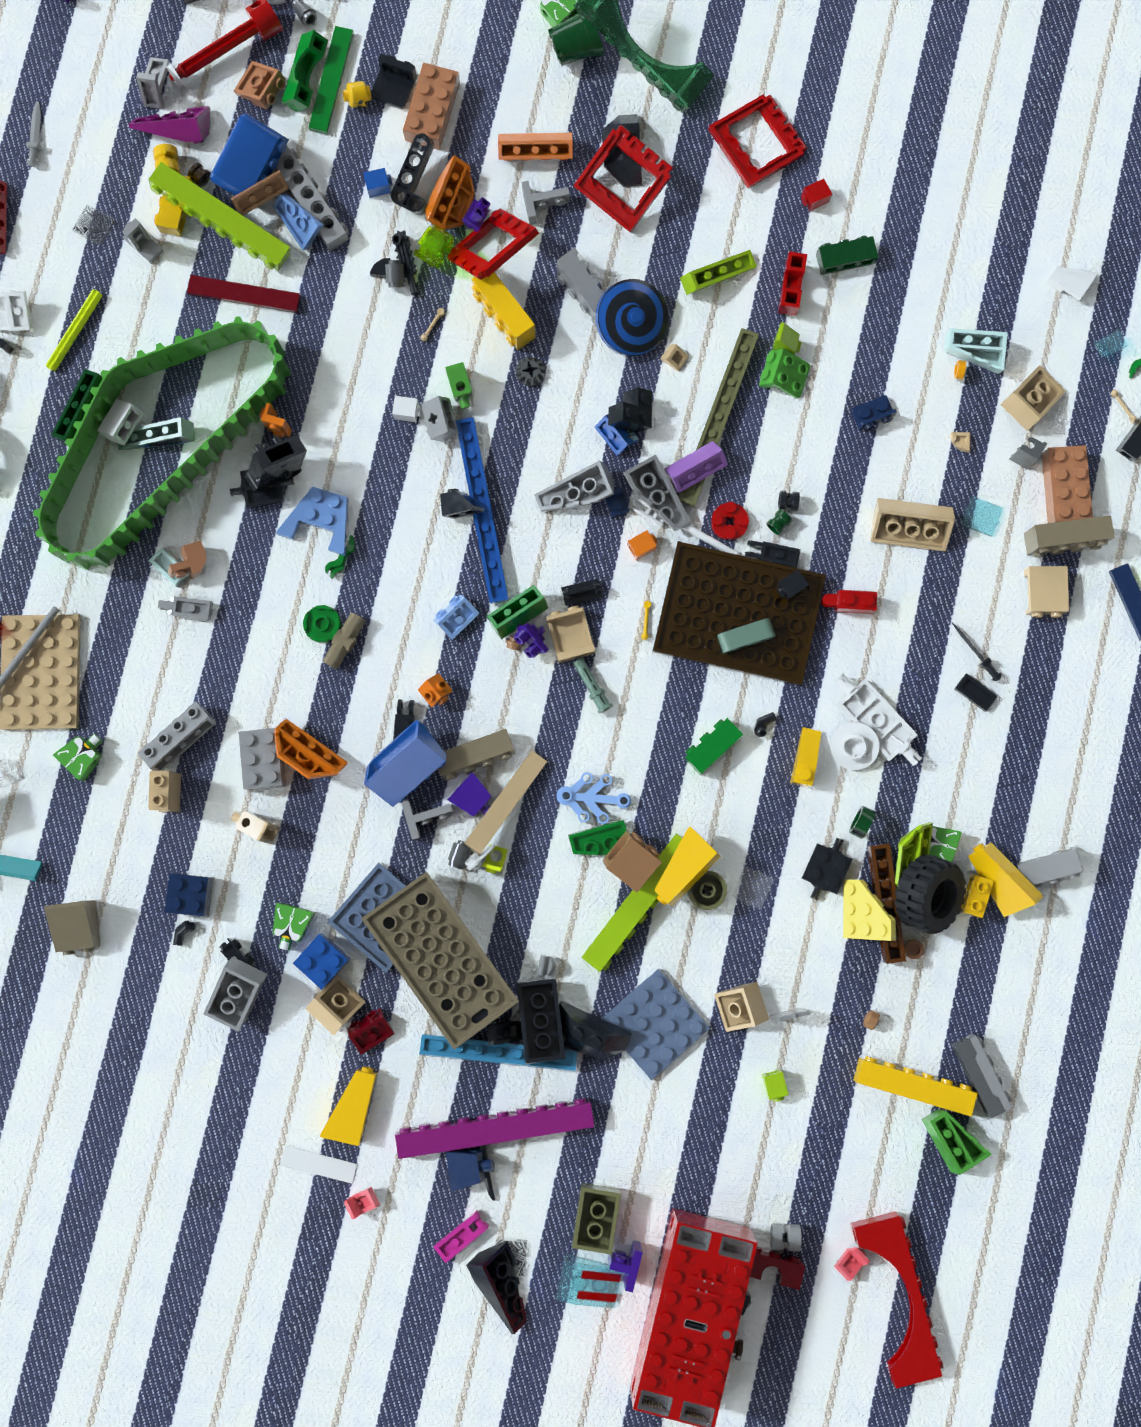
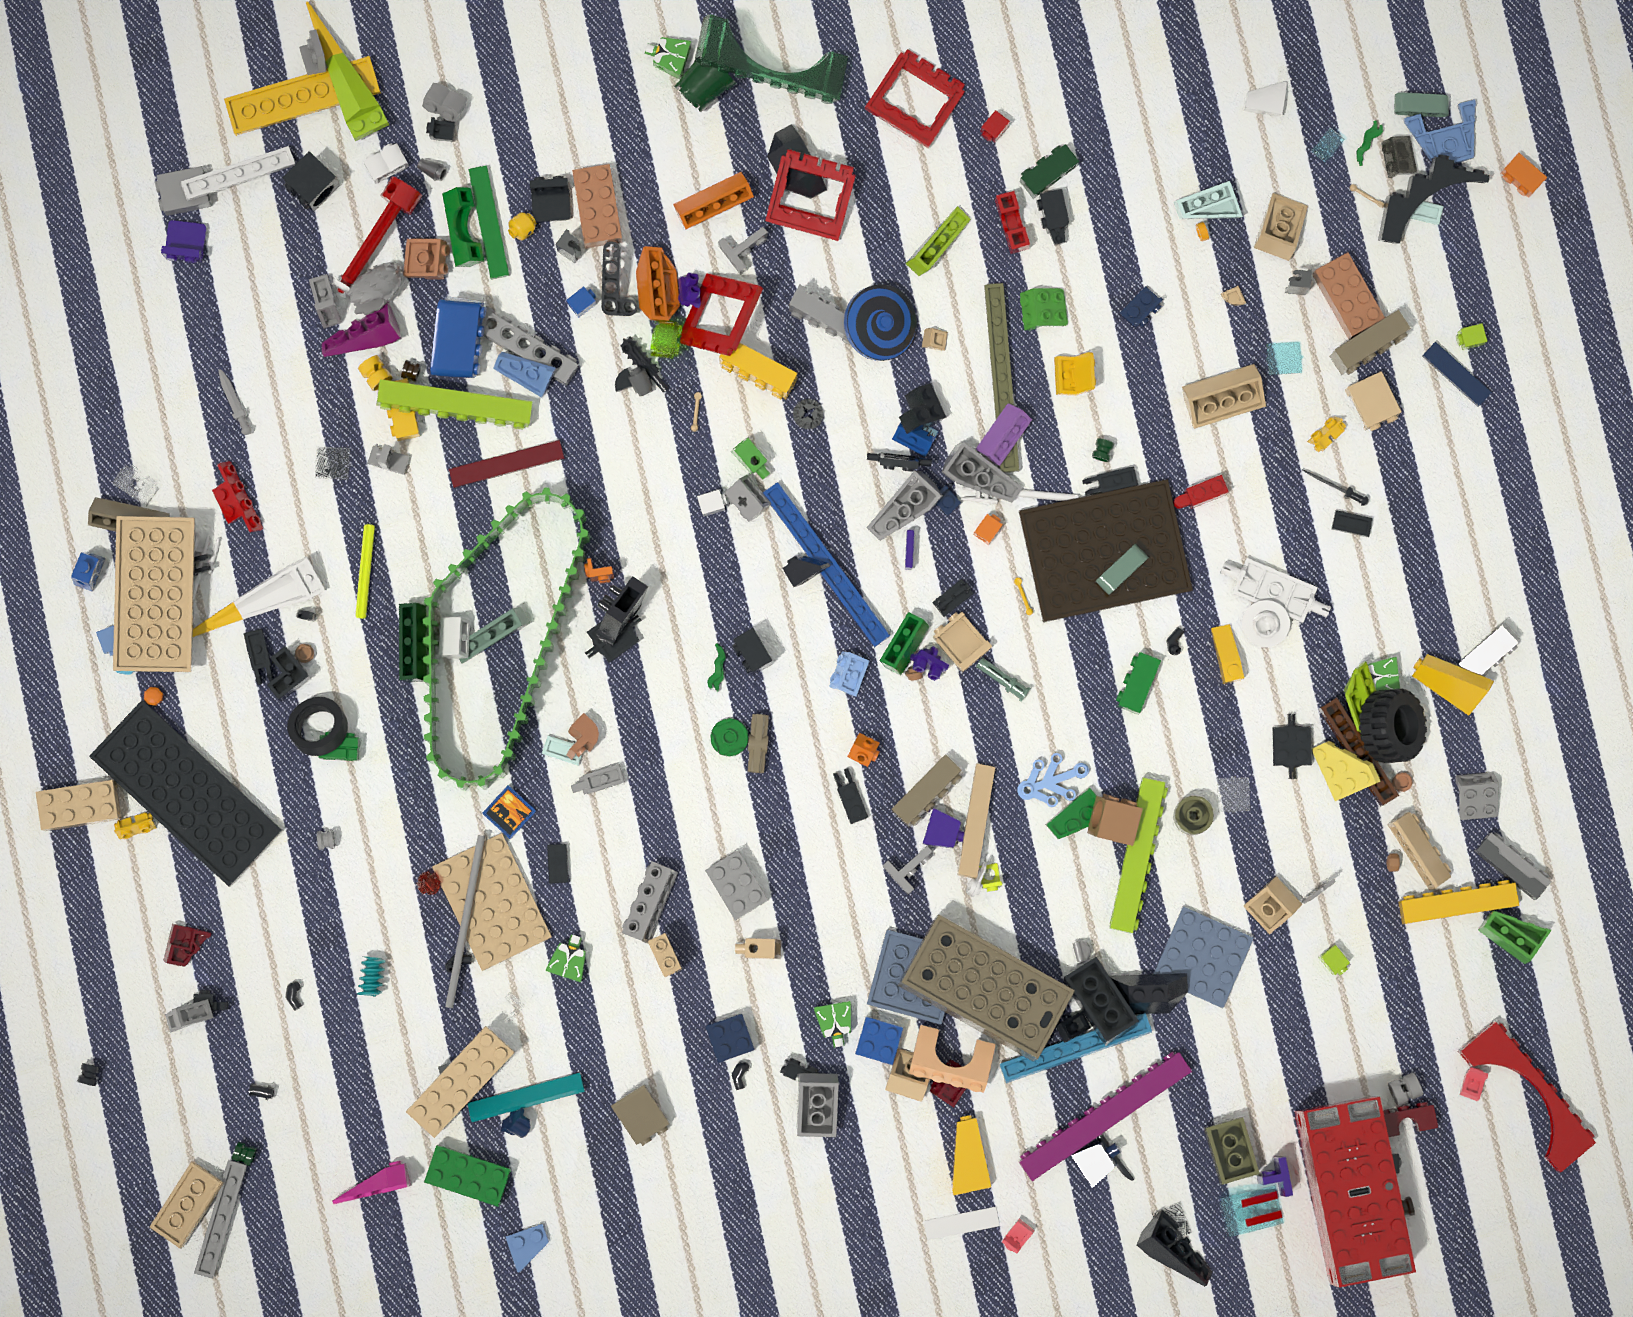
camera: 30 degrees left, 0 degrees up
medium nougat tile [231,170,289,215] -> none
orange wedge [274,719,348,779] -> none
medium blue wing [276,487,349,556] -> none
windscreen [364,720,447,807] -> none
dark pink plate [433,1210,489,1263] -> none
dark grey brick [447,840,471,870] -> none
yellow slope [654,826,721,907] -> none
red plate [711,502,749,541] -> none
lime slope [772,322,802,355] -> none
black brick [776,570,809,601] -> none
black wheel [778,490,800,511] -> none
dark green piece [849,806,876,839] -> none
yellow bracket [960,875,994,918] -> none
none -> light grey head [349,262,402,315]
none -> tile [482,785,536,840]
none -> black tile [547,844,569,884]
none -> dark grey hinge [555,229,581,264]
none -> black brick [732,628,773,676]
none -> black plate [867,452,932,472]
none -> dark purple tile [904,530,914,570]
none -> light nougat arch [909,1025,996,1093]
none -> black hinge [1036,189,1069,246]
none -> yellow bracket [1054,352,1096,396]
none -> yellow hinge [1307,416,1346,453]
none -> tan slope [1388,811,1451,890]
none -> light grey bracket [1456,772,1499,820]

